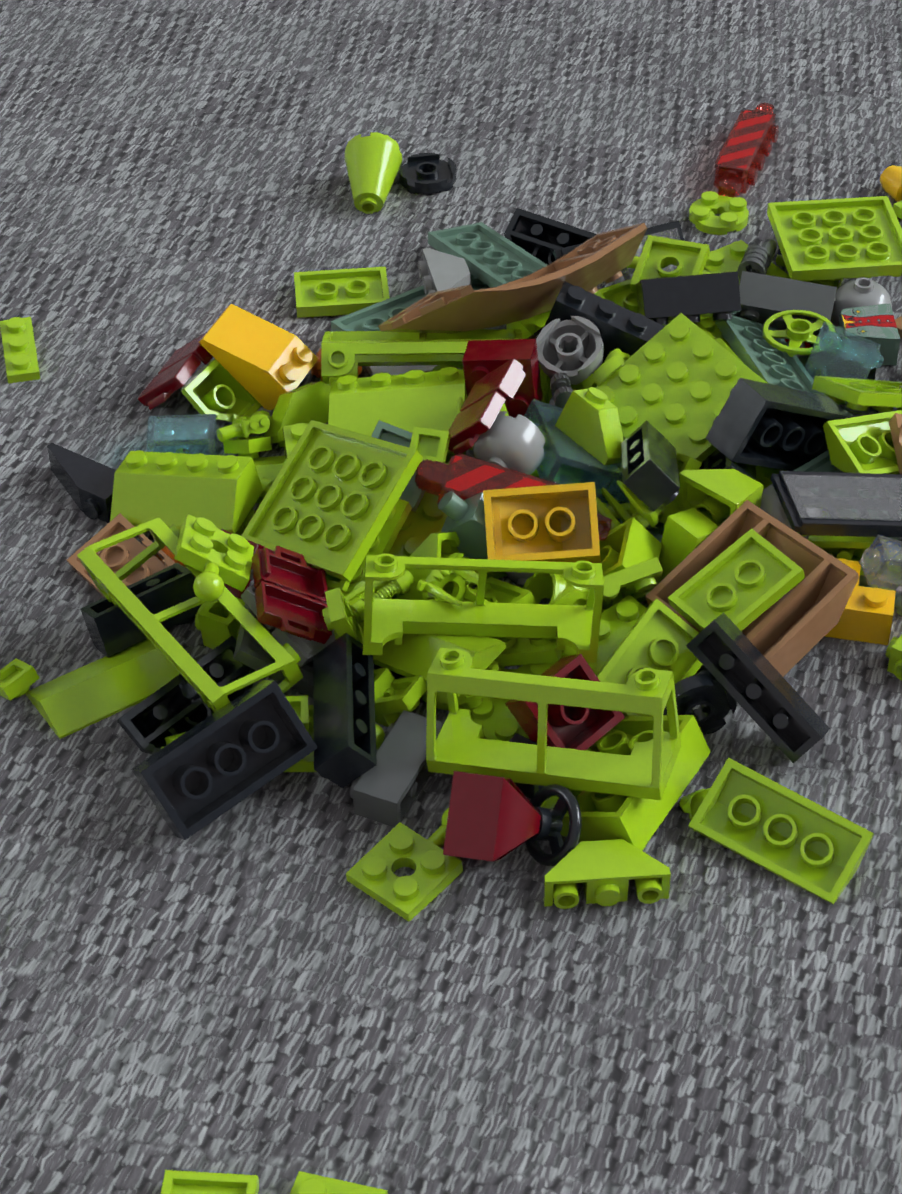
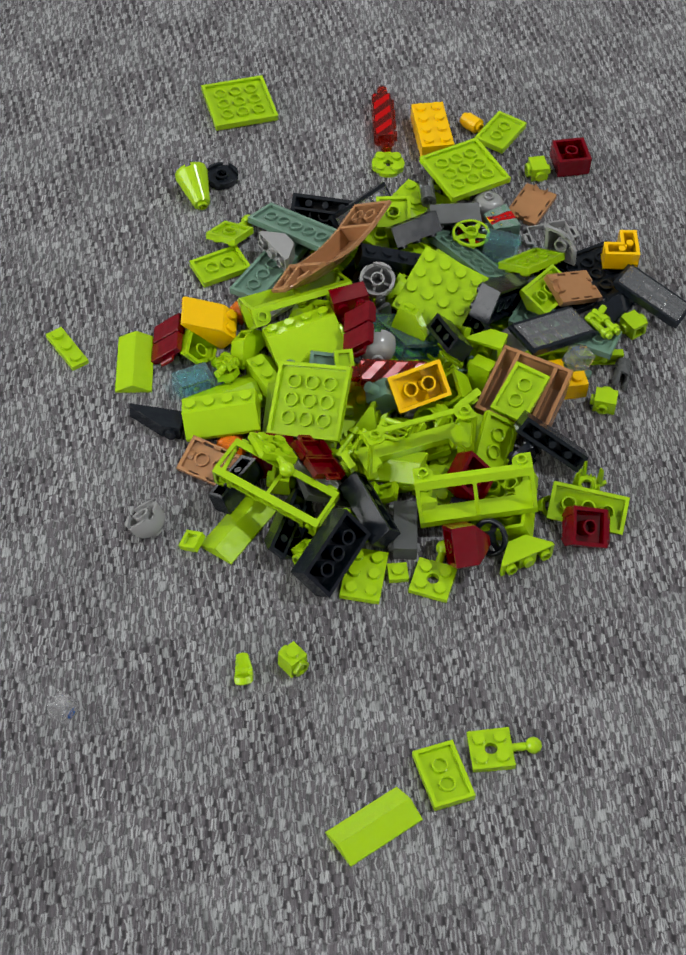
camera: 25 degrees left, 10 degrees up
none -> lime slope [115,331,154,393]
none -> lime plate [201,75,278,131]
none -> lime plate [206,214,254,246]
none -> lime brick [278,641,309,678]
none -> lime plate [339,548,389,605]
none -> lime plate [387,562,409,583]
none -> yellow brick [410,102,455,156]
none -> dark red slope [561,505,610,549]
none -> lime piece [572,461,607,491]

